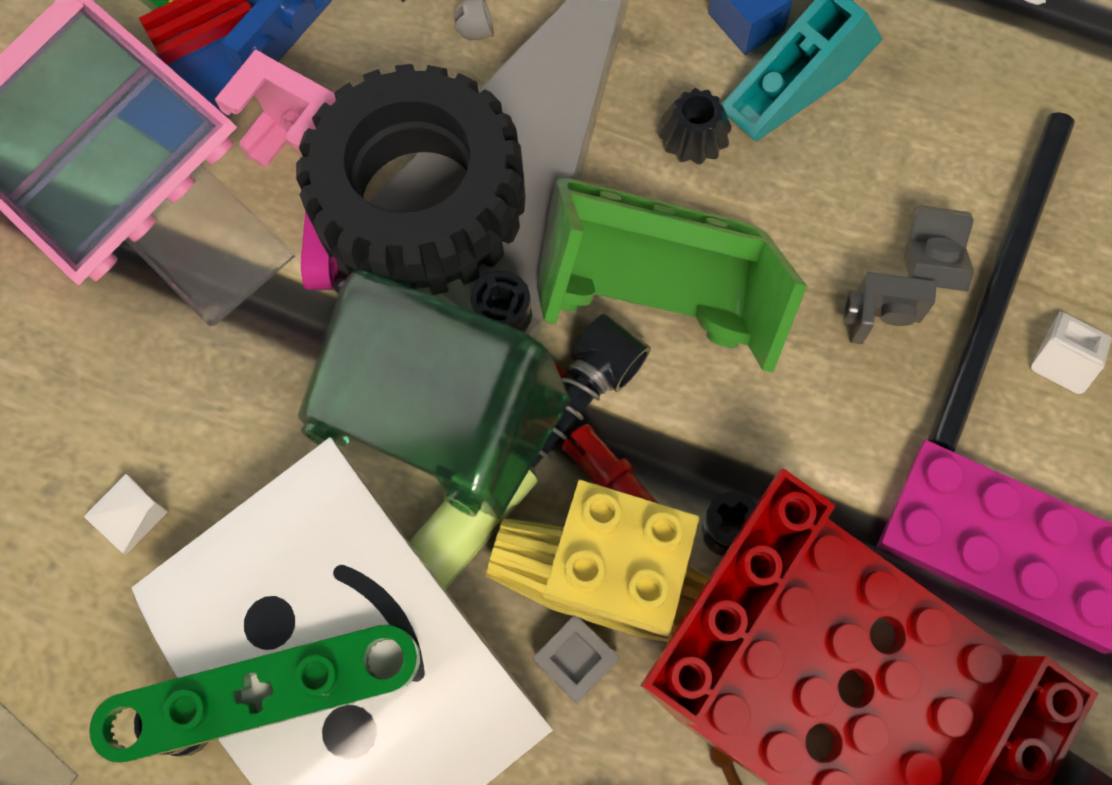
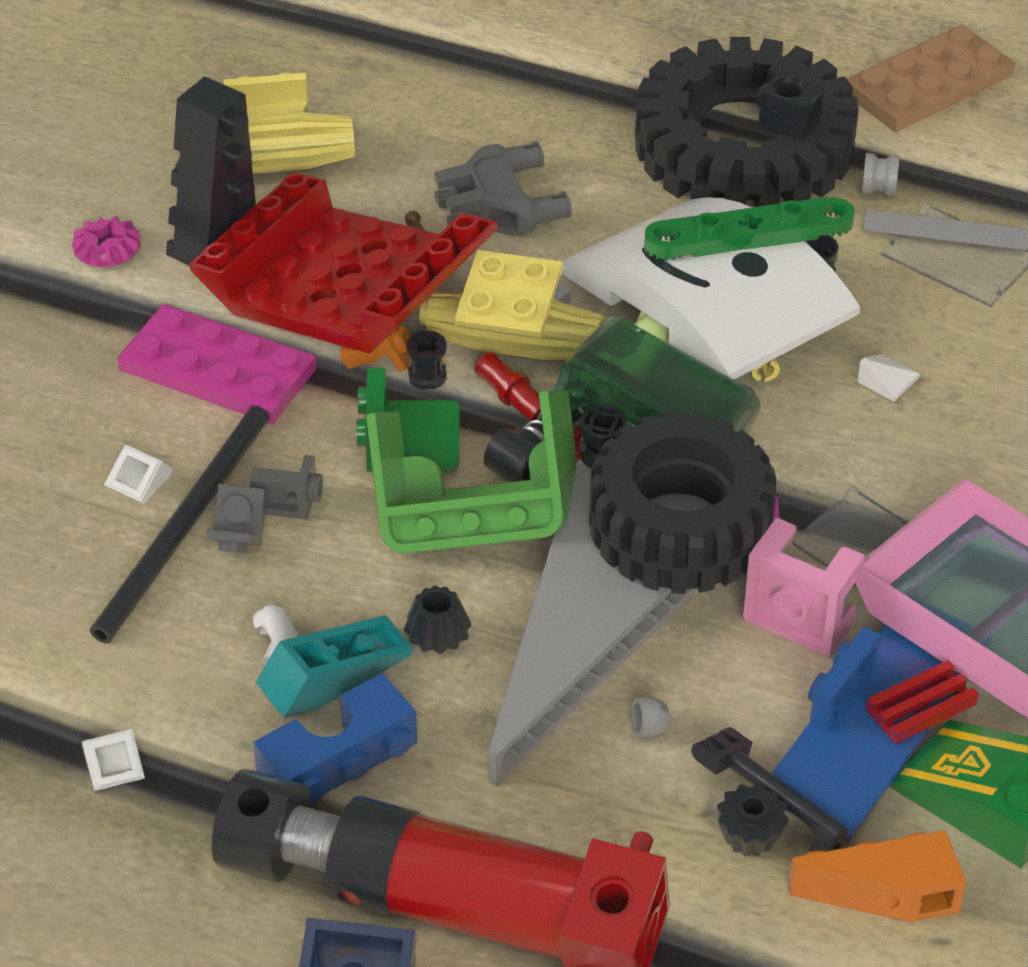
camera: 175 degrees right, 25 degrees down
none -> white arm [253,605,299,666]
none -> green bracket [356,368,460,472]

